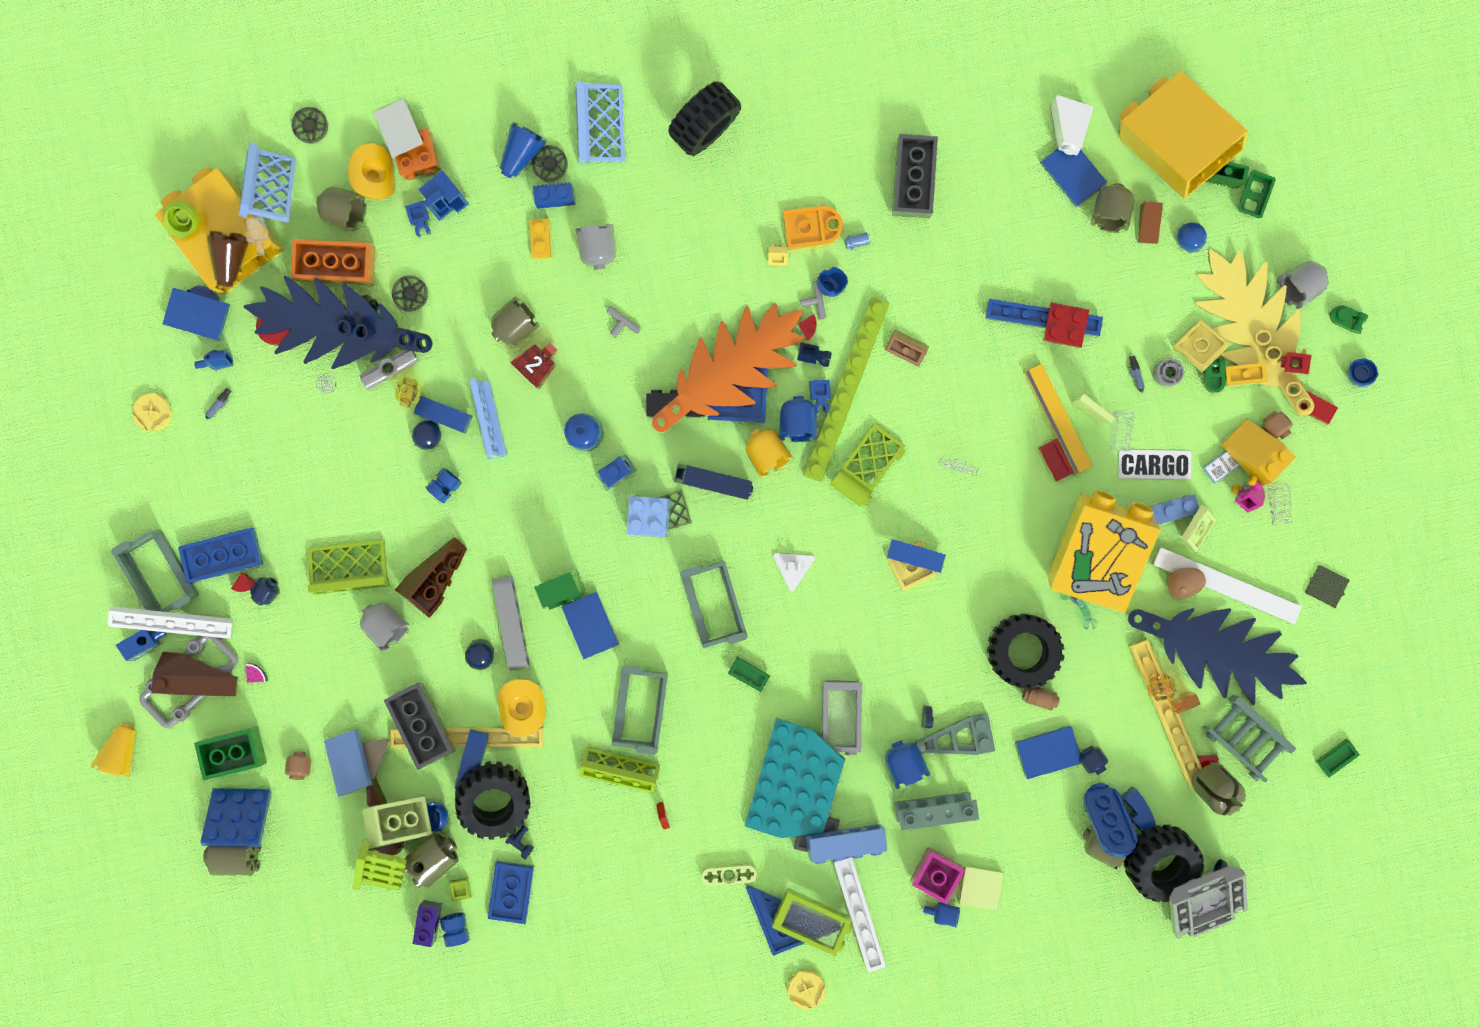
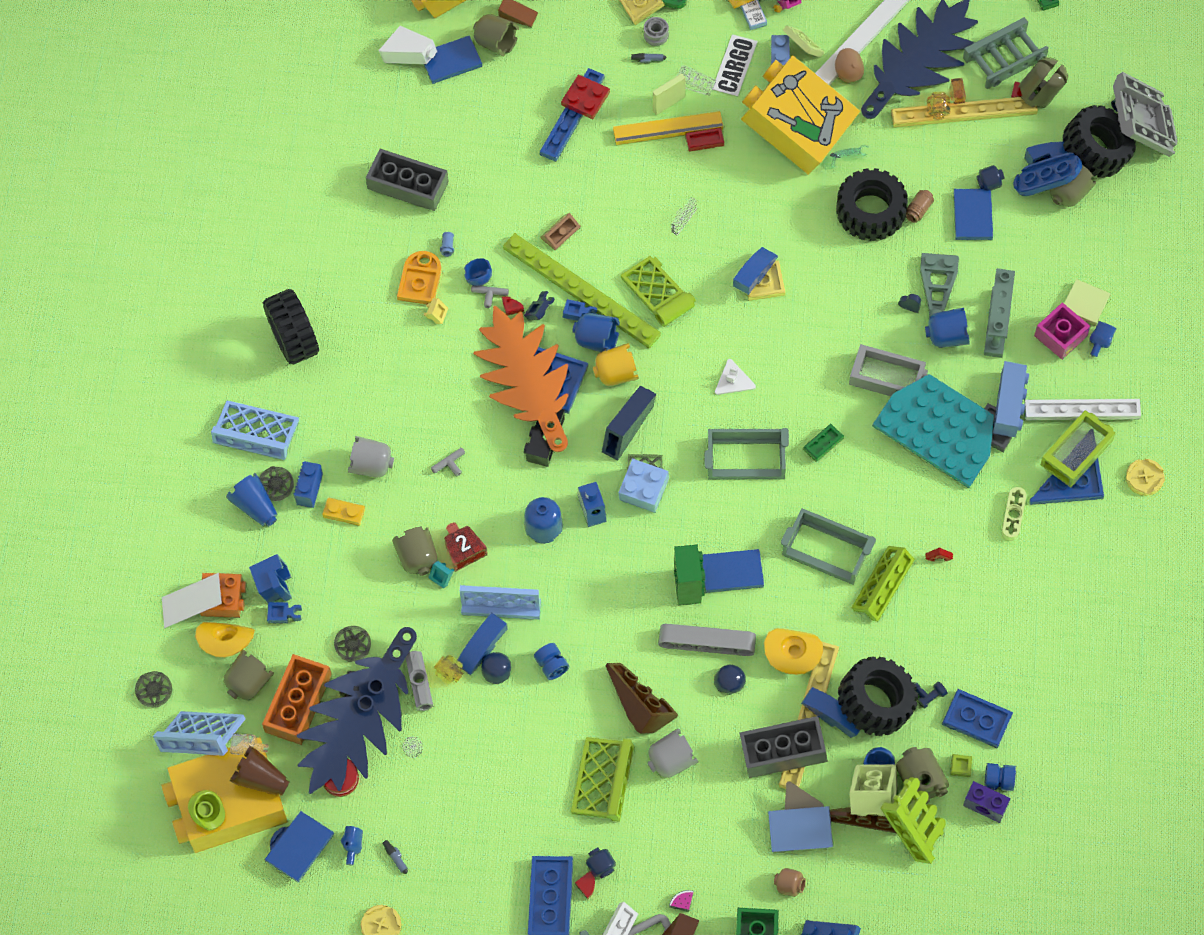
camera: 65 degrees left, 25 degrees down
none -> teal tile [428,561,454,589]

